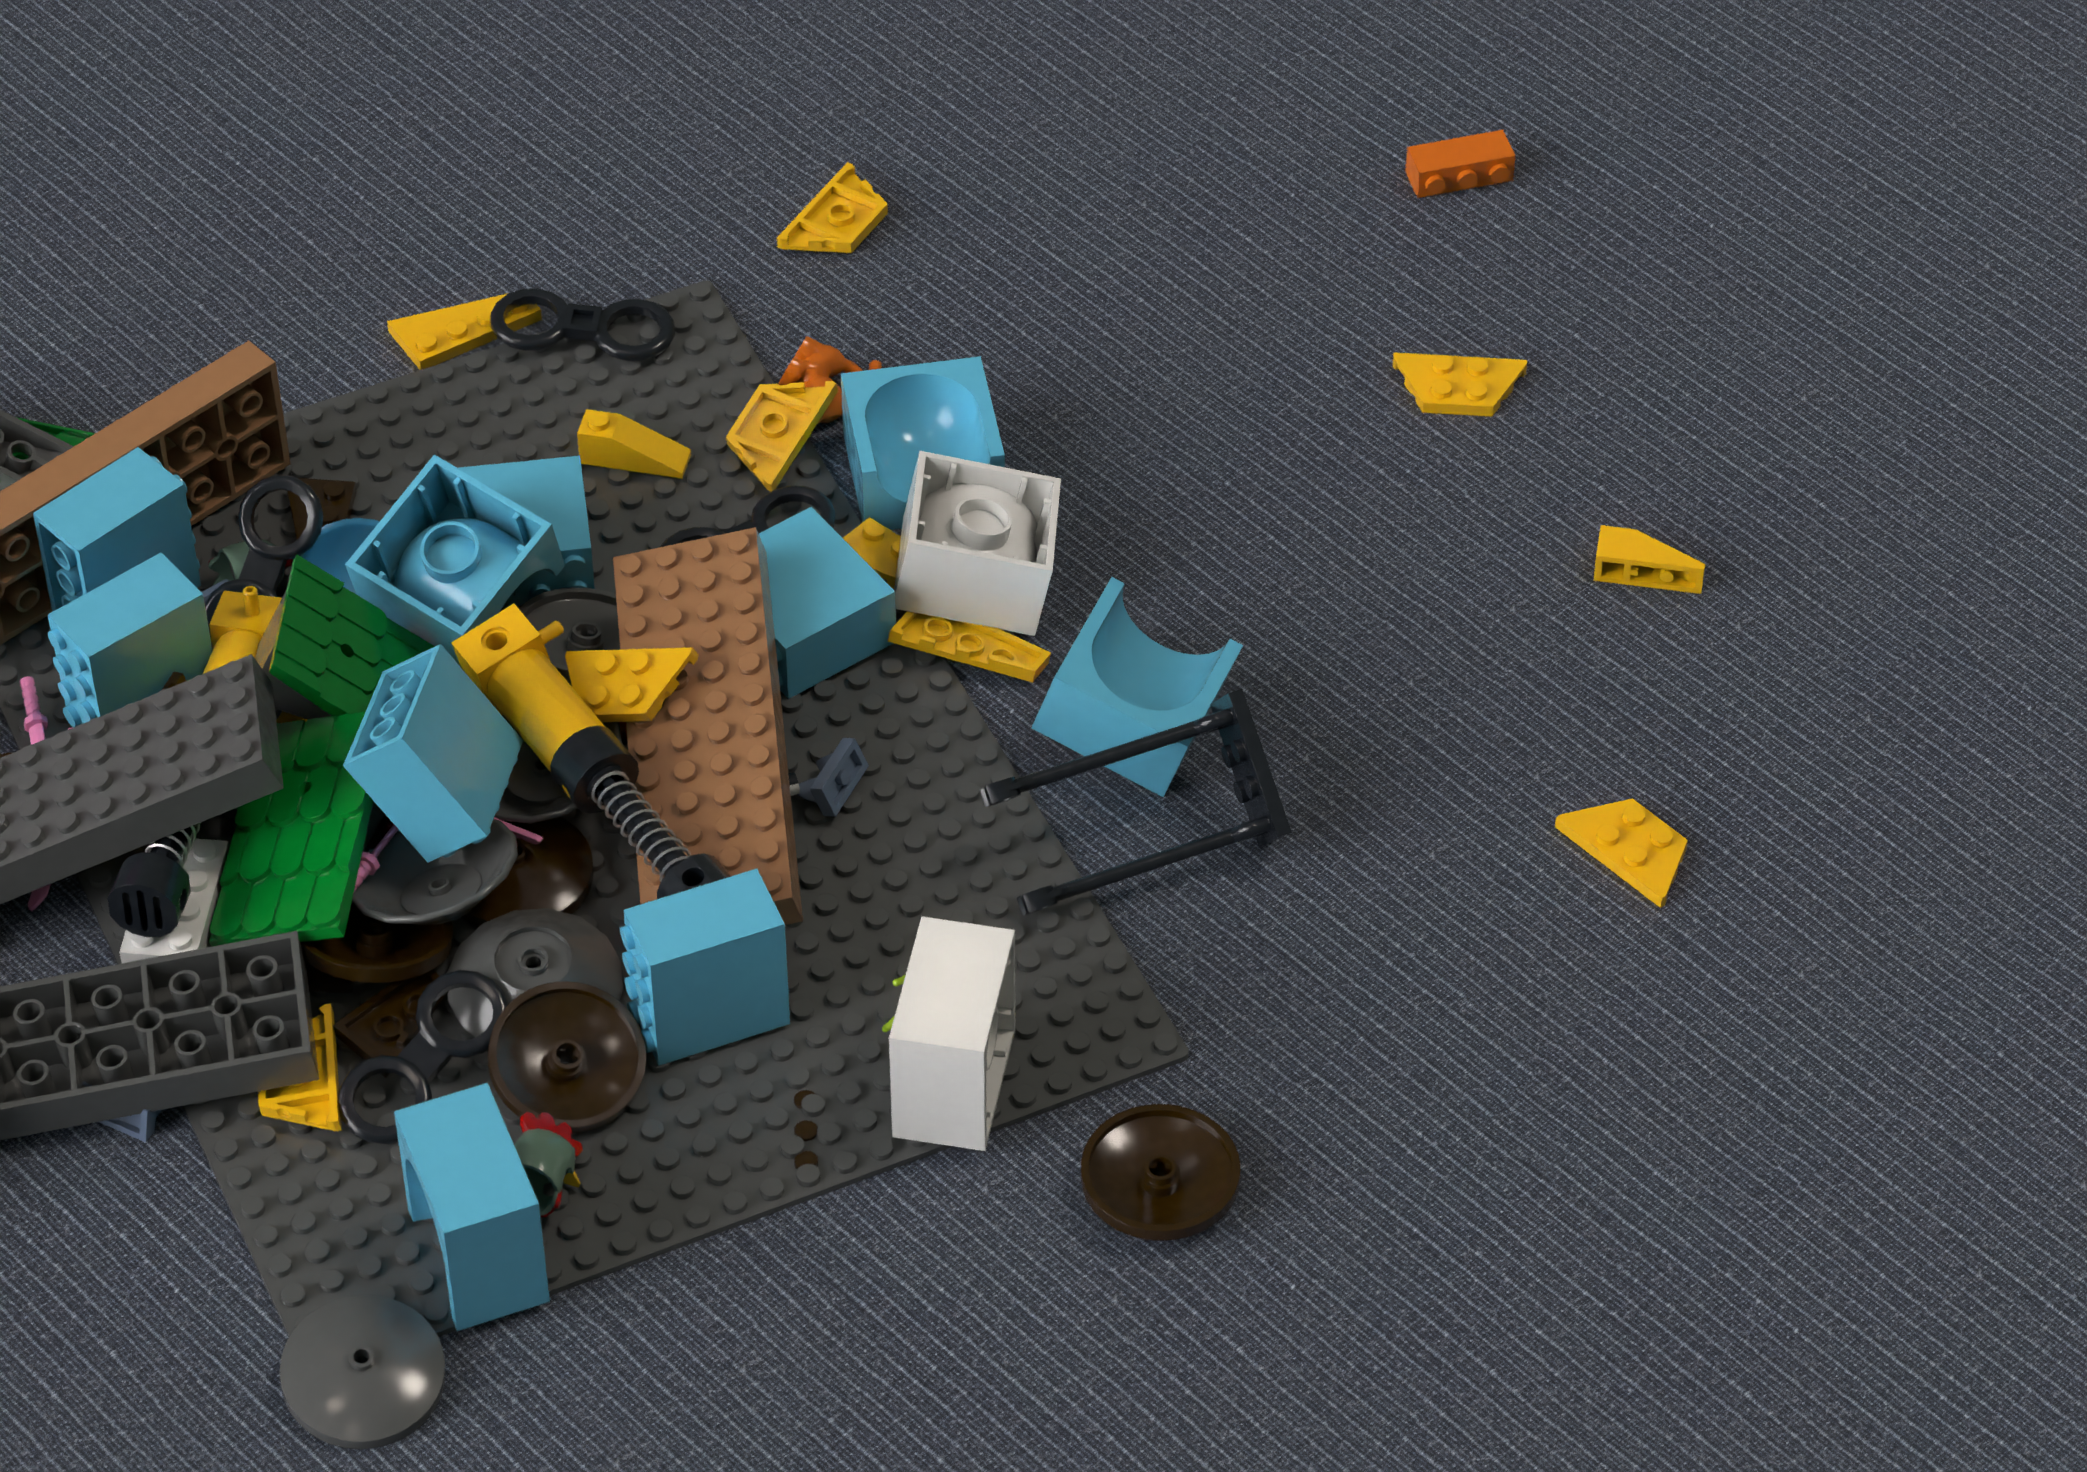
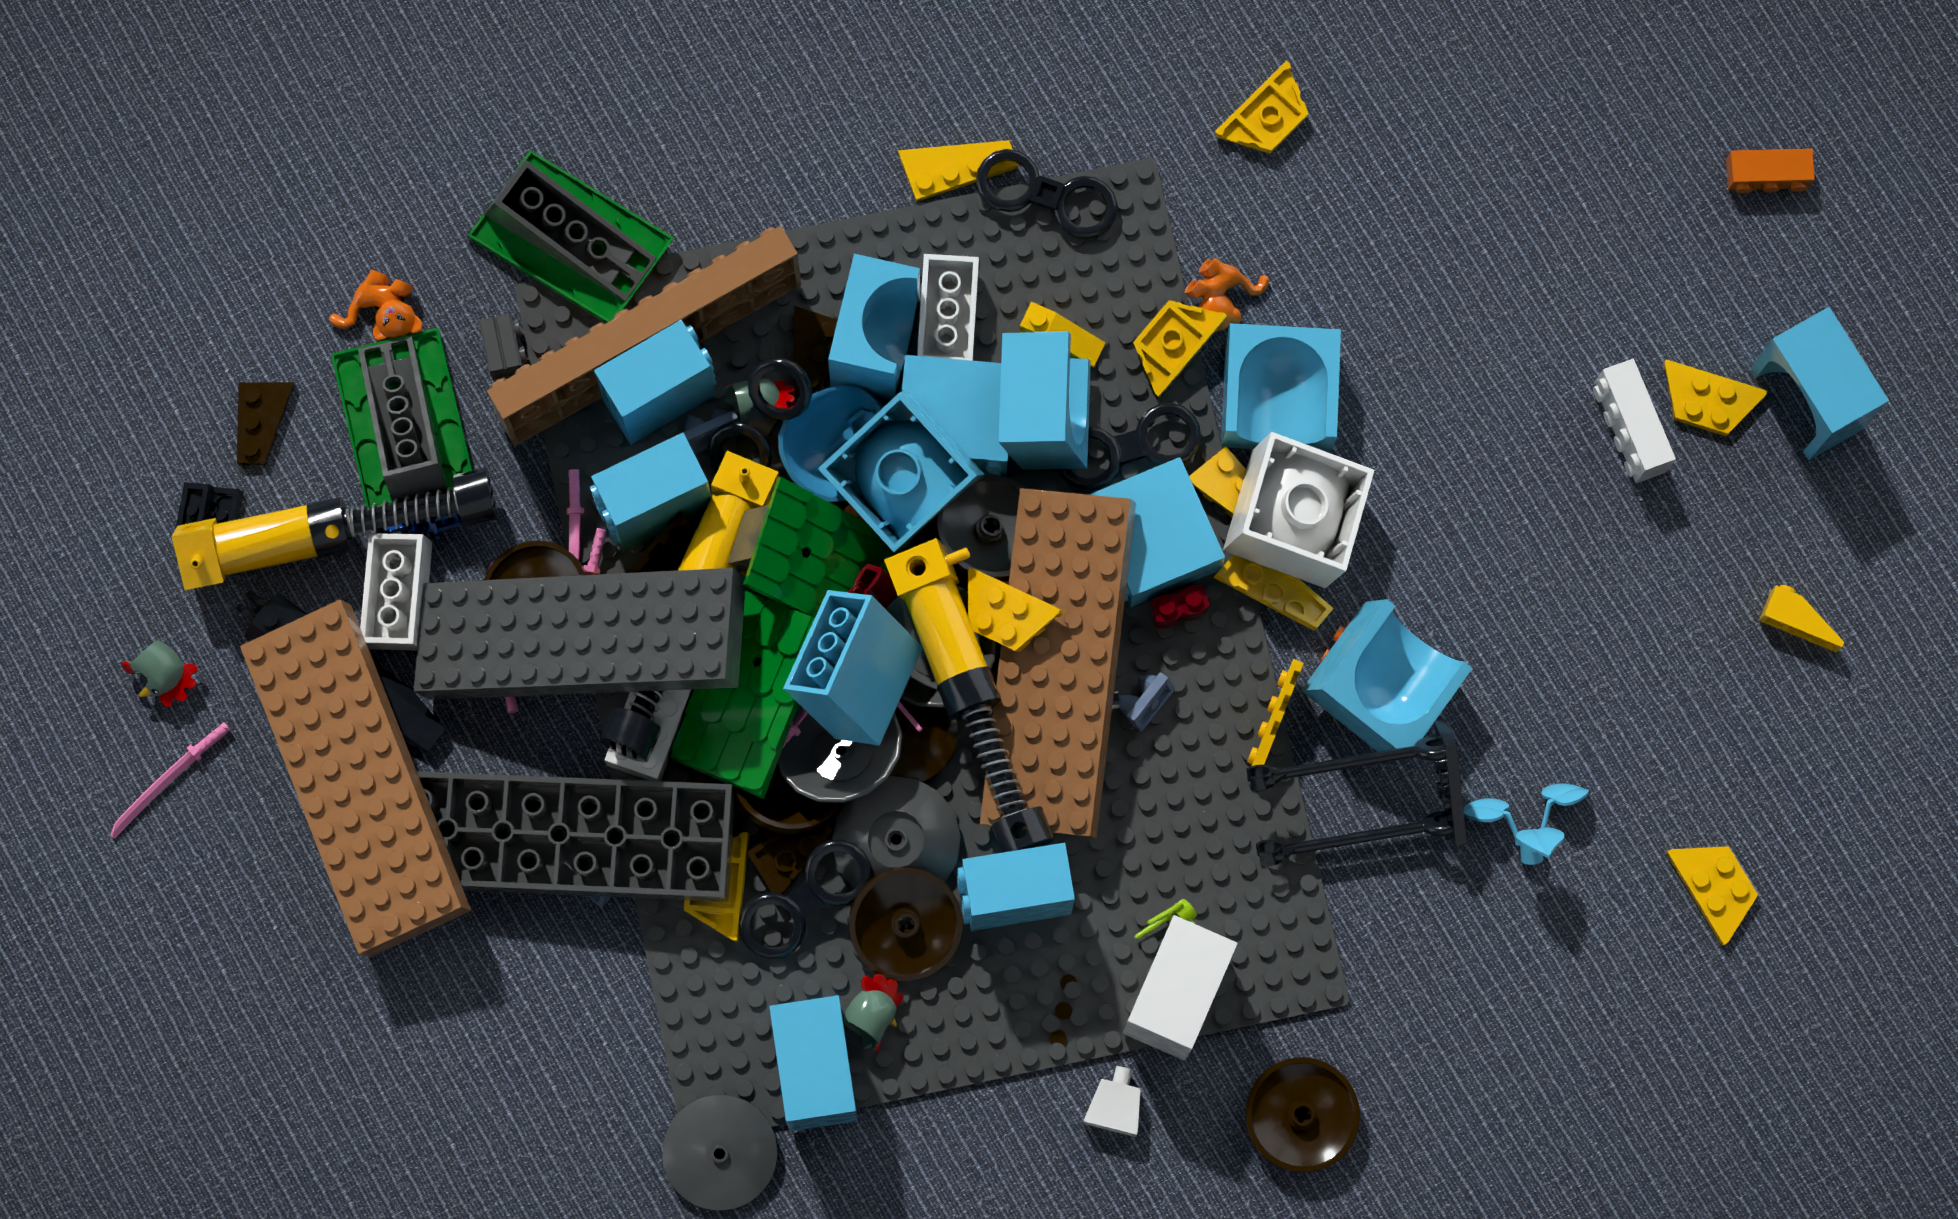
camera: 10 degrees right, 30 degrees up
none -> medium azure piece [828,254,920,402]
none -> white brick [917,254,979,361]
none -> medium azure piece [998,331,1091,470]
none -> white torso [1083,1066,1140,1137]
none -> dark red brick [1149,585,1210,629]
none -> yellow wing [1247,659,1304,766]
none -> medium azure plant [1463,783,1589,865]
none -> white brick [1593,358,1676,483]
none -> medium azure piece [1751,307,1889,460]

